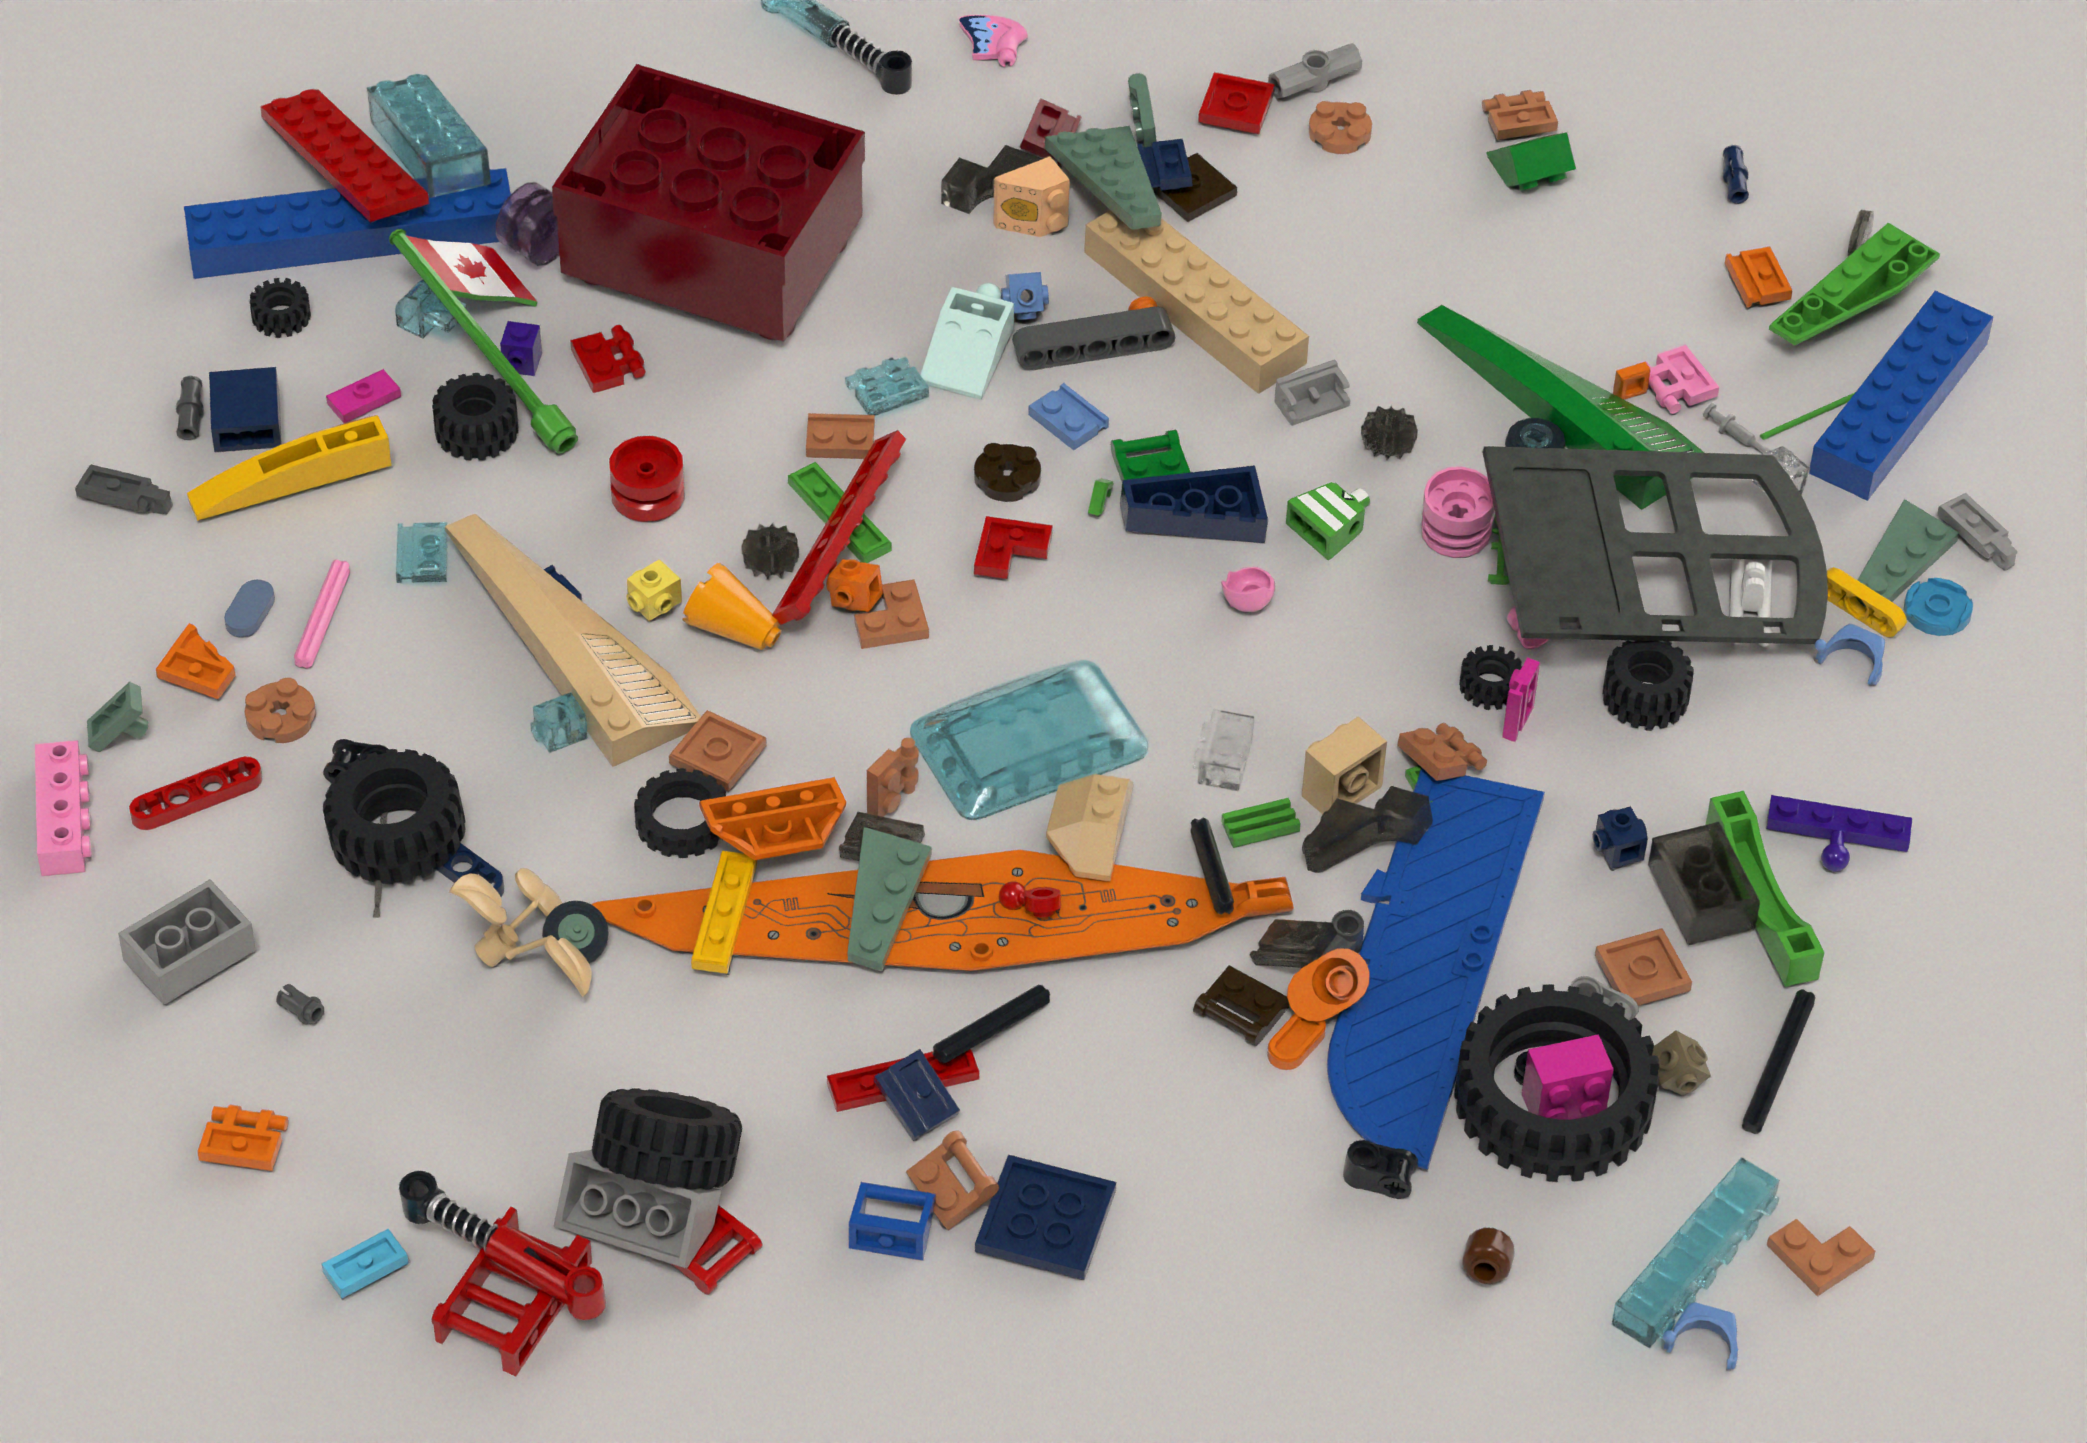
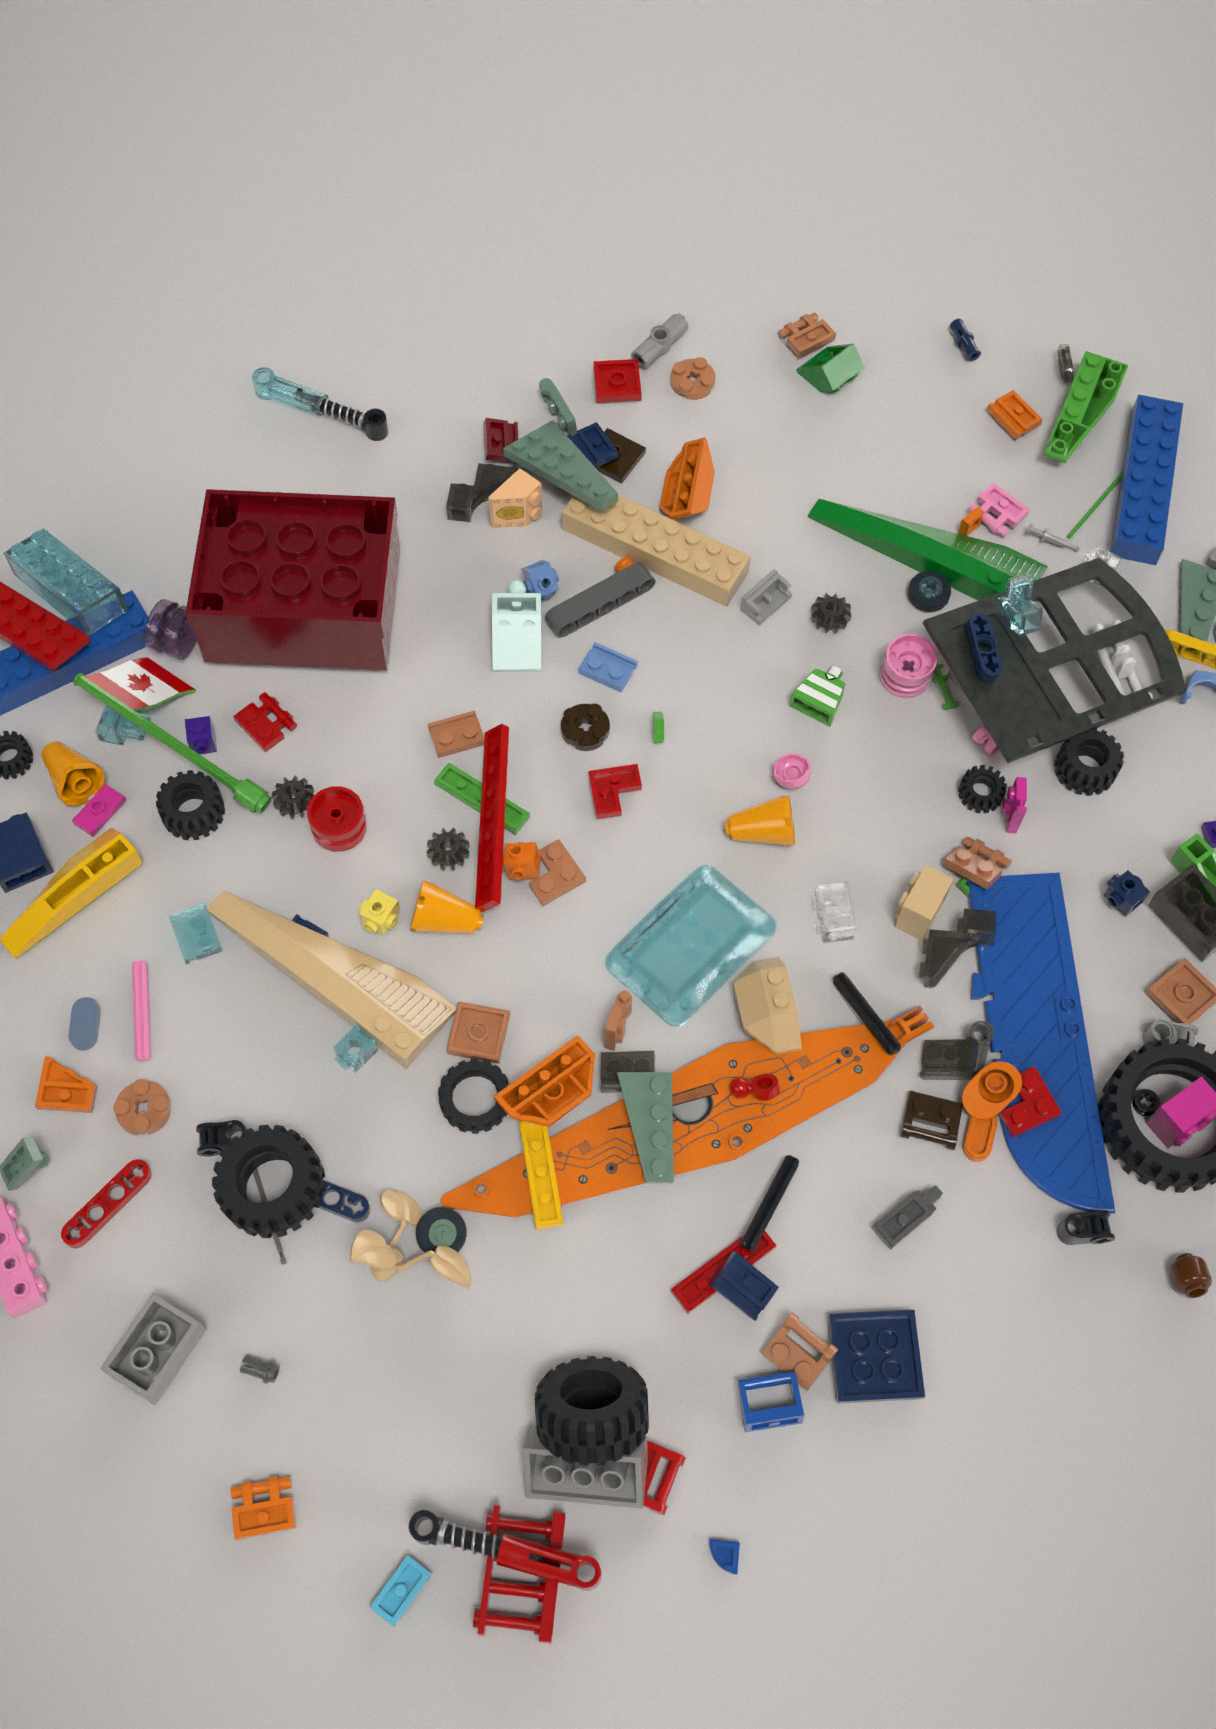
camera: 20 degrees left, 15 degrees up
clear light blue plate [845,356,929,416] -> none
bright pink arm [959,15,1028,67] -> none
green plate [1110,429,1190,481] -> none
dark blue wedge [1120,465,1268,543] -> none
bright green tile [1221,798,1301,848] -> none
none -> light orange cone [41,741,105,806]
none -> clear smoke gear [272,775,314,820]
none -> orange wedge [659,437,715,520]
none -> blue tile [709,1539,740,1575]
none -> light orange cone [725,795,795,846]
none -> dark grey hinge [872,1185,943,1250]
none -> dark blue beam [965,613,1002,682]
none -> clear light blue brick [999,574,1043,636]
none -> red plate [999,1066,1062,1138]

